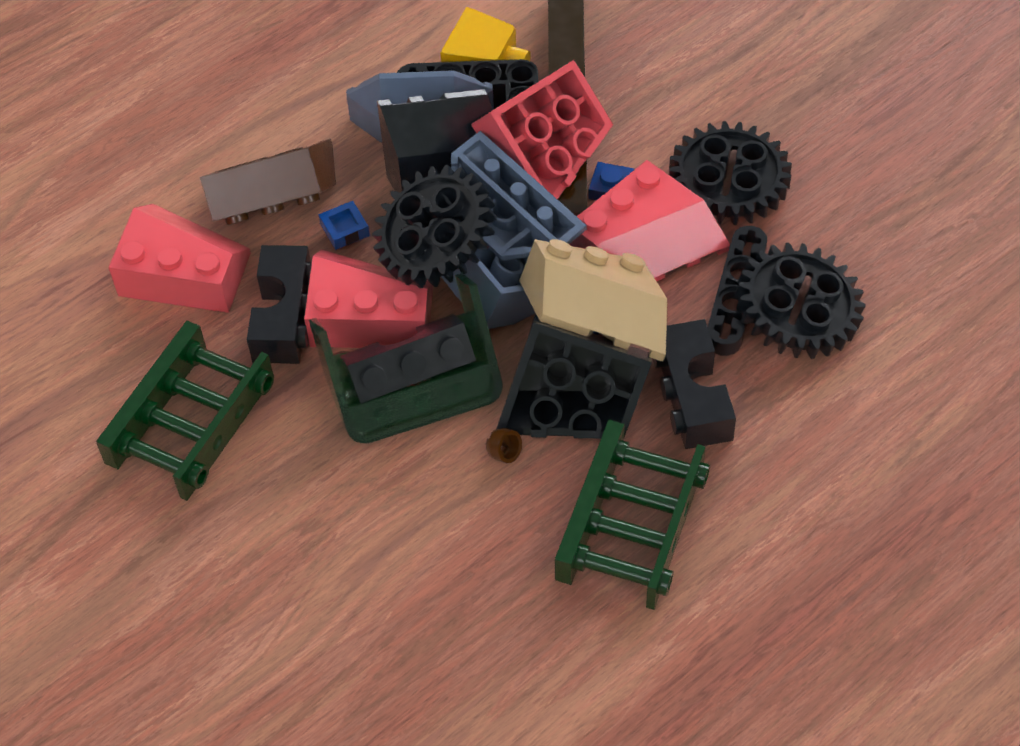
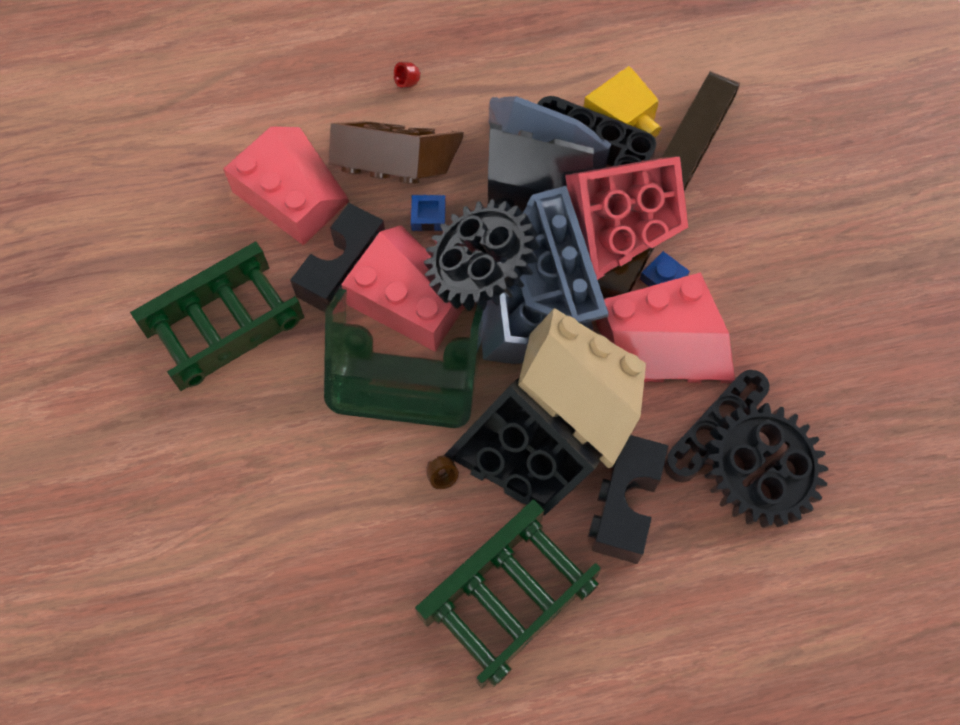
camera: 25 degrees right, 10 degrees up
black arch [340,314,476,404] -> none
black gear [669,121,792,225] -> none
none -> red hinge [393,62,421,88]

